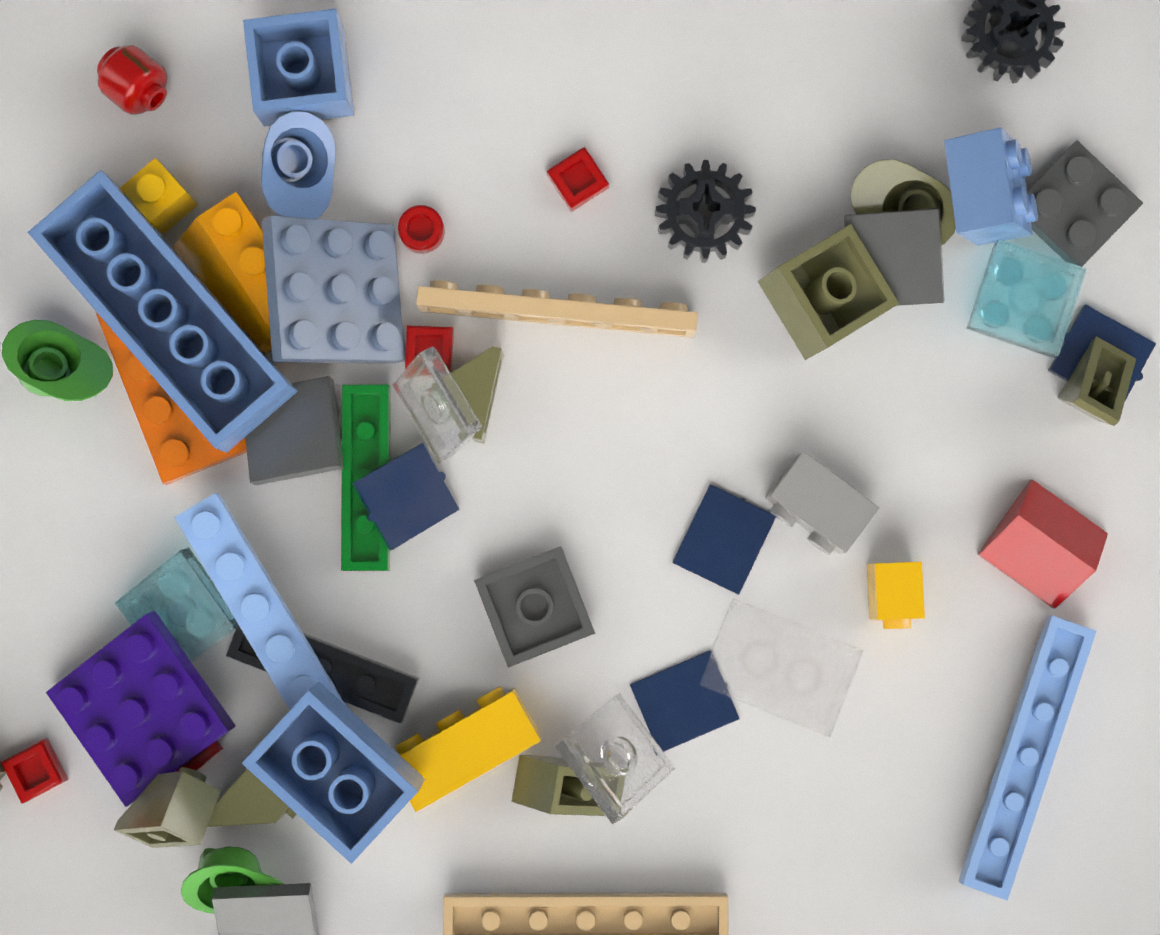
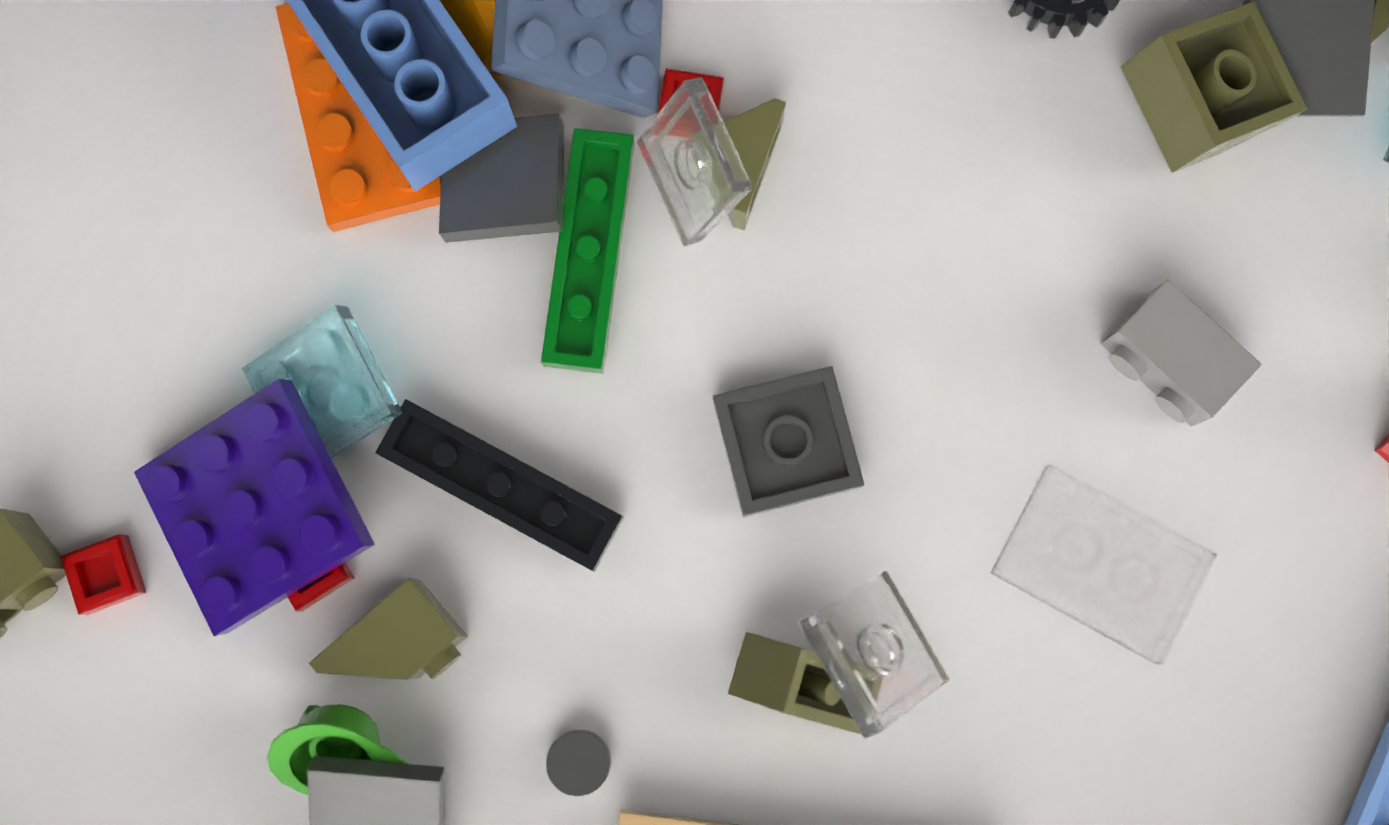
camera: 10 degrees right, 5 degrees down
bright green piece [2,319,113,401] -> none
olive slope [114,767,221,848] -> none
light blue plate [174,492,346,710] -> none
medium blue brick [242,682,425,864] -> none
dark blue piece [352,443,460,550] -> none
yellow brick [394,686,542,812] -> none
tan plate [416,280,698,338] -> none
dark blue window [630,650,740,754] -> none
dark blue window [672,484,776,595] -> none
yellow brick [866,562,925,629] -> none
none -> dark grey tile [546,730,611,796]

